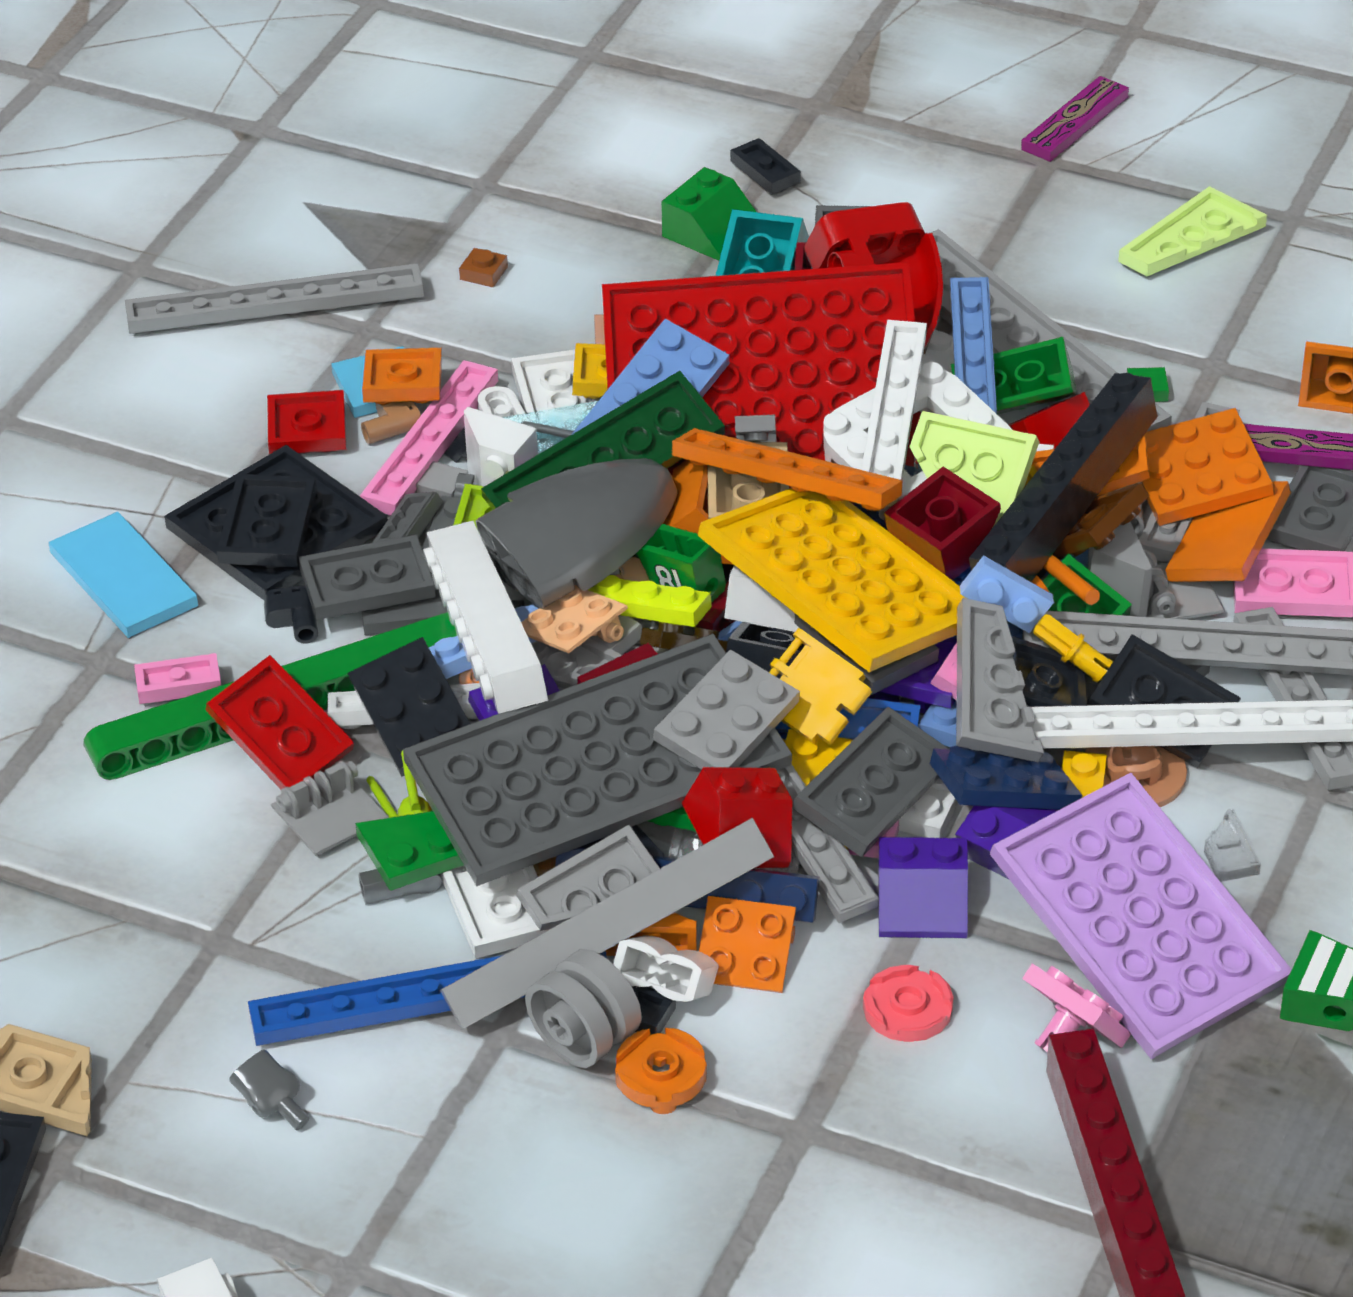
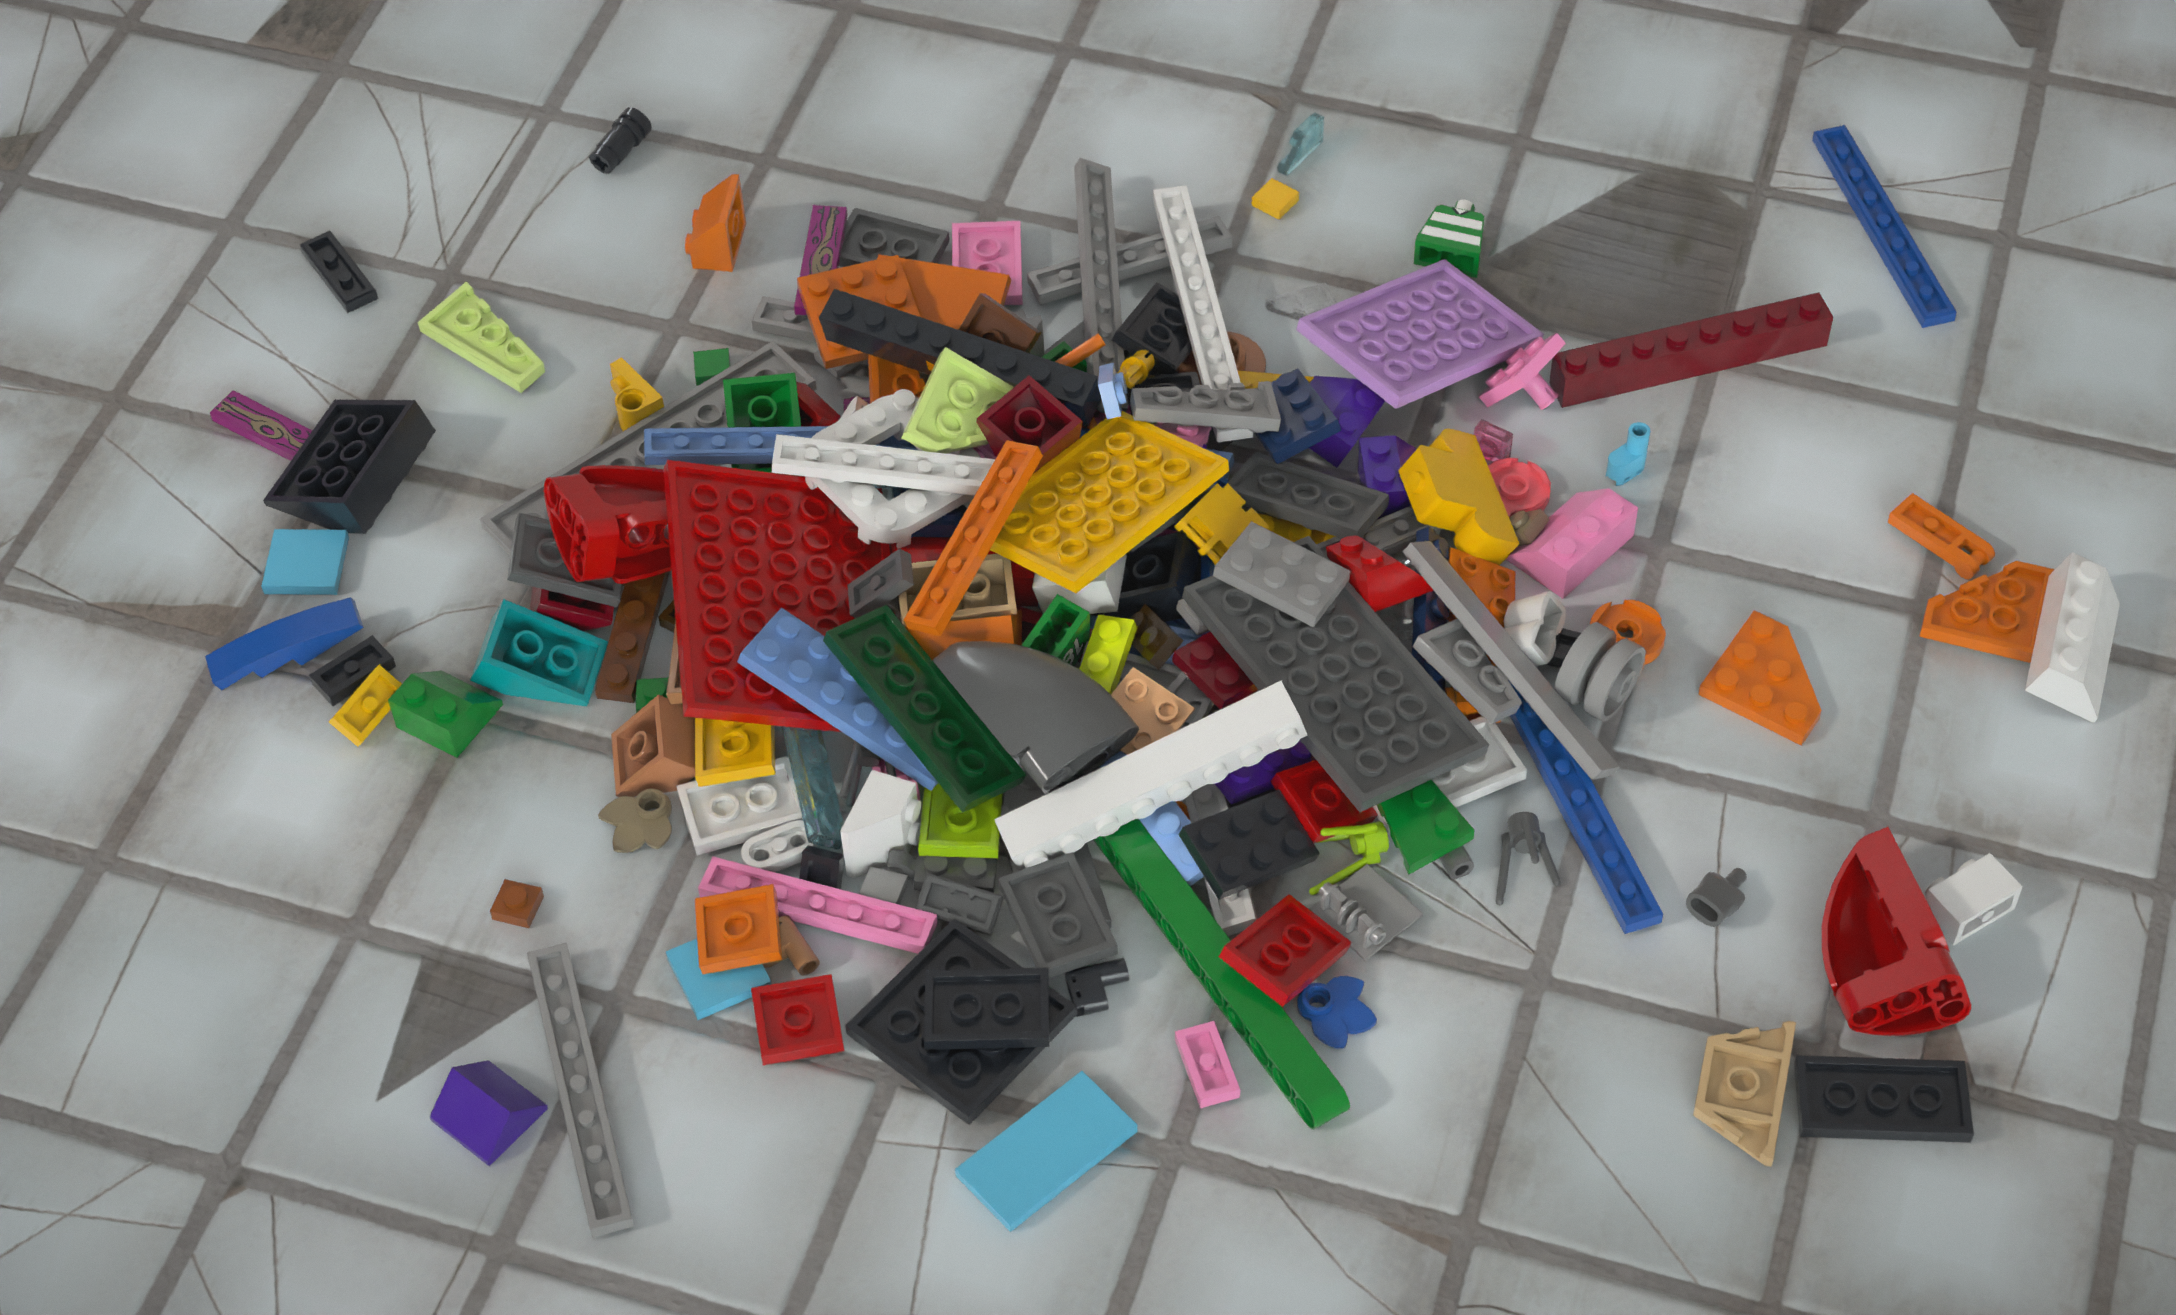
camera: 95 degrees left, 10 degrees up
none -> blue slope [205,597,364,690]
none -> medium azure tile [261,529,349,595]
none -> black slope [263,399,436,534]
none -> black tile [299,231,378,313]
none -> yellow plate [329,665,402,747]
none -> dark purple slope [429,1060,548,1166]
none -> dark tan plate [598,788,672,853]
none -> yellow plate [610,357,664,431]
none -> blue plate [1297,976,1377,1049]
none -> yellow brick [1398,428,1520,565]
none -> clear pink plate [1474,419,1513,462]
none -> dark grey plant [1496,812,1561,905]
none -> bright pink slope [1506,488,1638,599]
none -> dark tan plate [1509,509,1550,547]
none -> medium azure piece [1605,422,1651,486]
none -> orange plate [1698,610,1822,746]
none -> red panel [1821,827,1971,1036]

